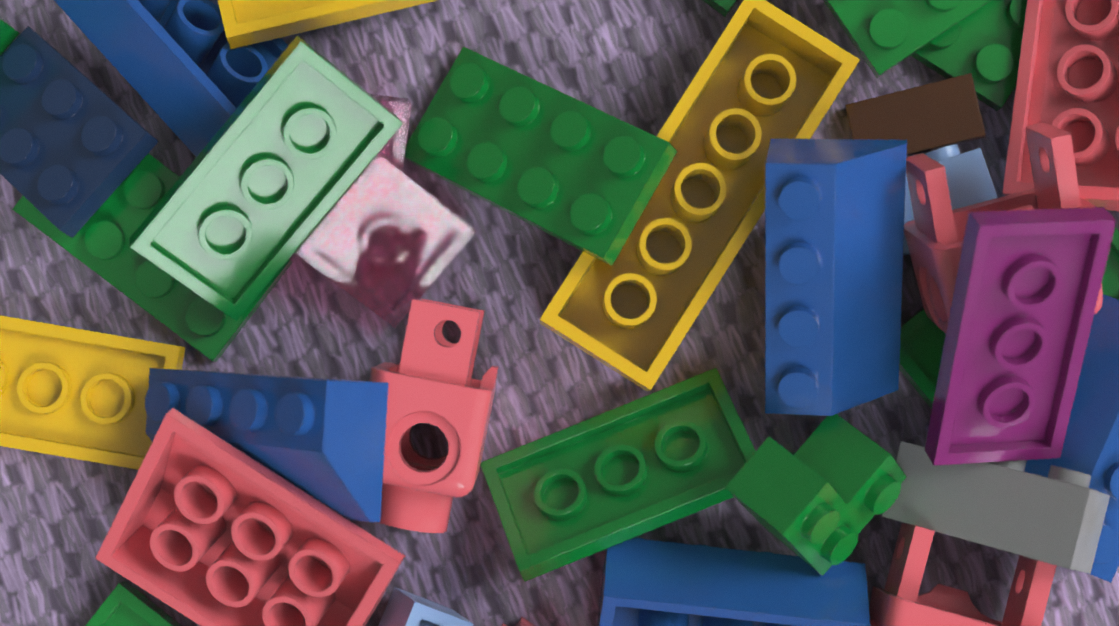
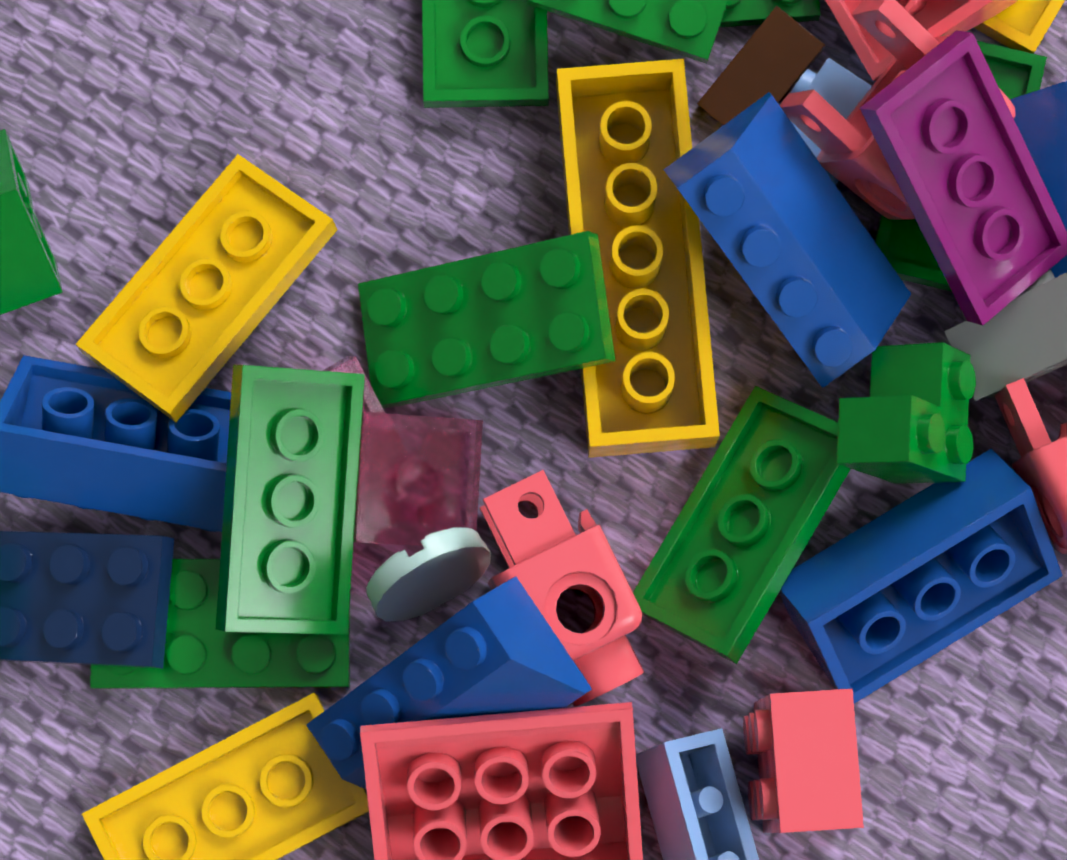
camera: 35 degrees left, 5 degrees down
none -> light aqua tile [366,527,491,621]

